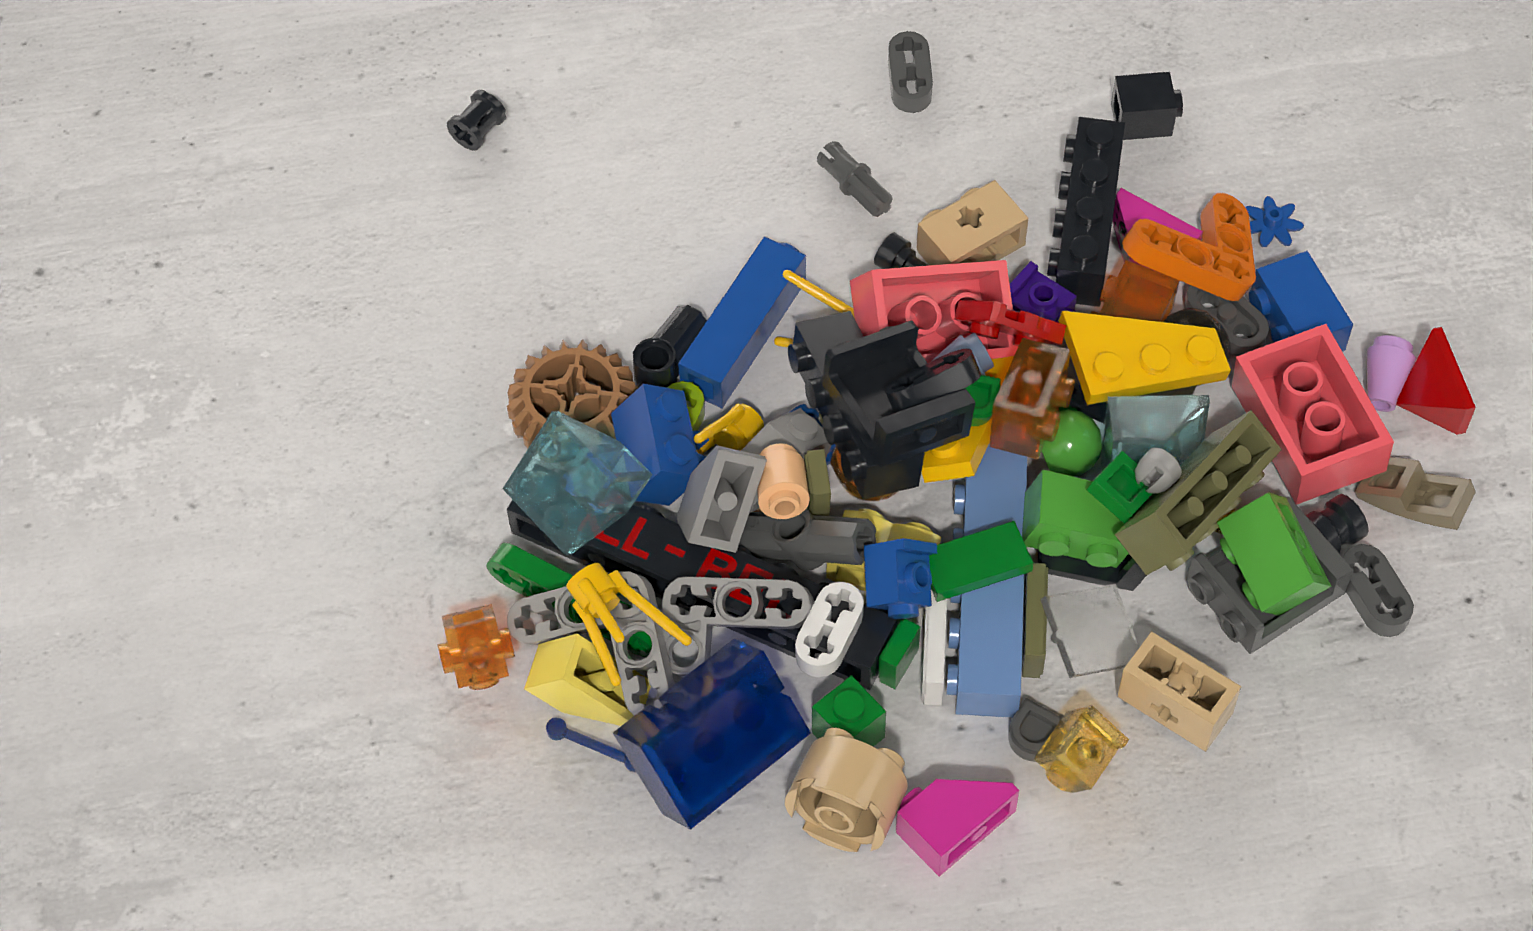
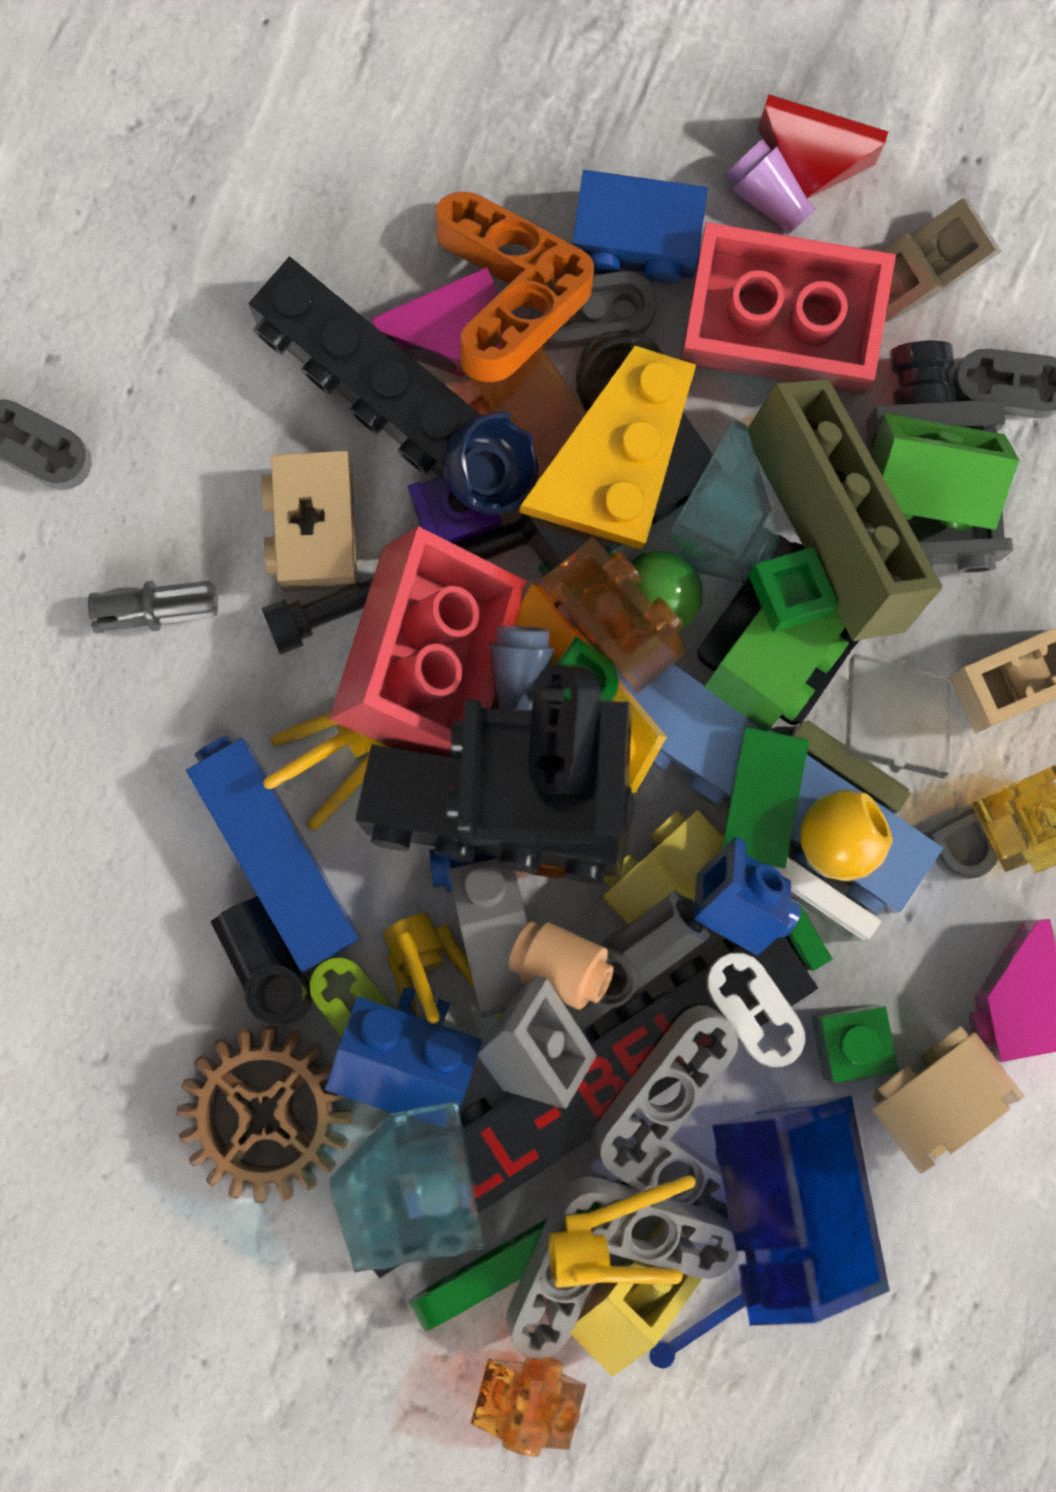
camera: 65 degrees left, 25 degrees up
olive tile [804,449,831,516] -> none
red wing [954,300,1066,351] -> none
black brick [1111,72,1183,140] -> none
light grey hinge [1135,448,1182,494] -> none
blue plant [1245,196,1304,247] -> none
none -> dark blue hair [442,411,539,516]
none -> yellow piece [800,789,893,882]

